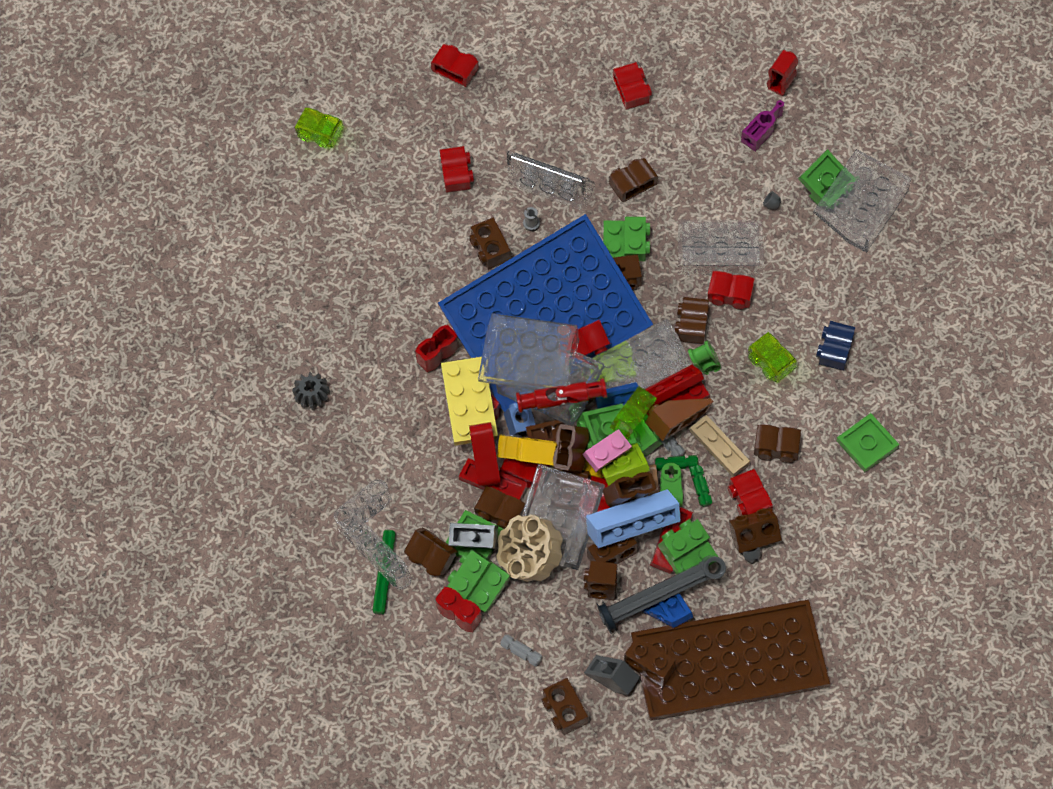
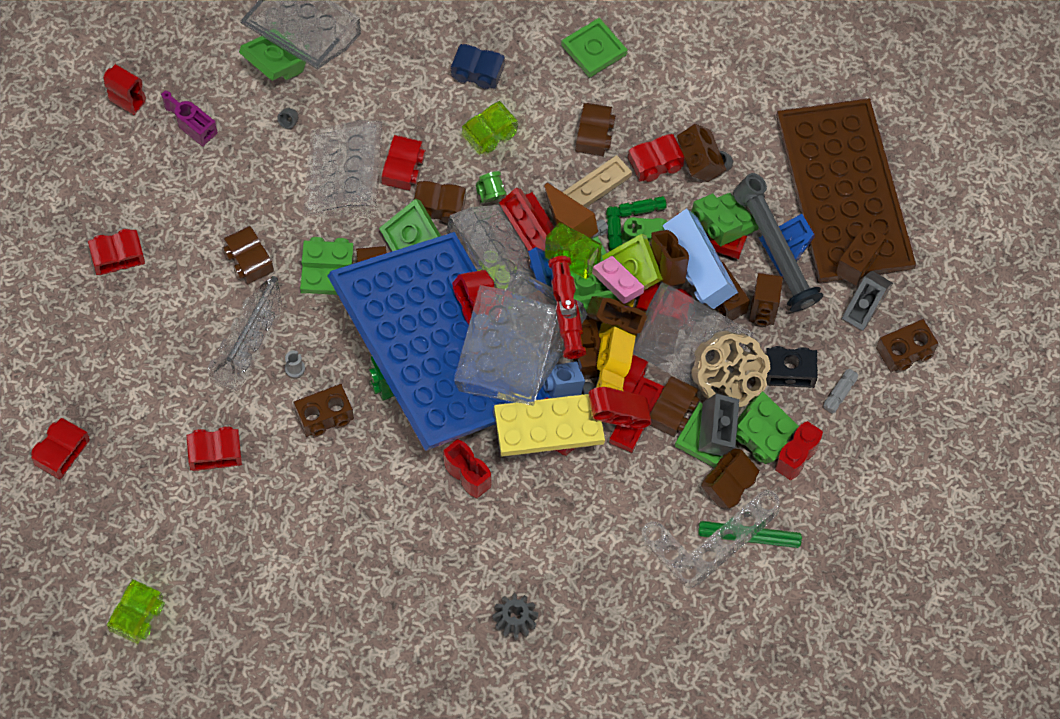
camera: 95 degrees left, 0 degrees up
none -> bright green plate [379,199,441,251]
none -> black brick [765,346,818,388]

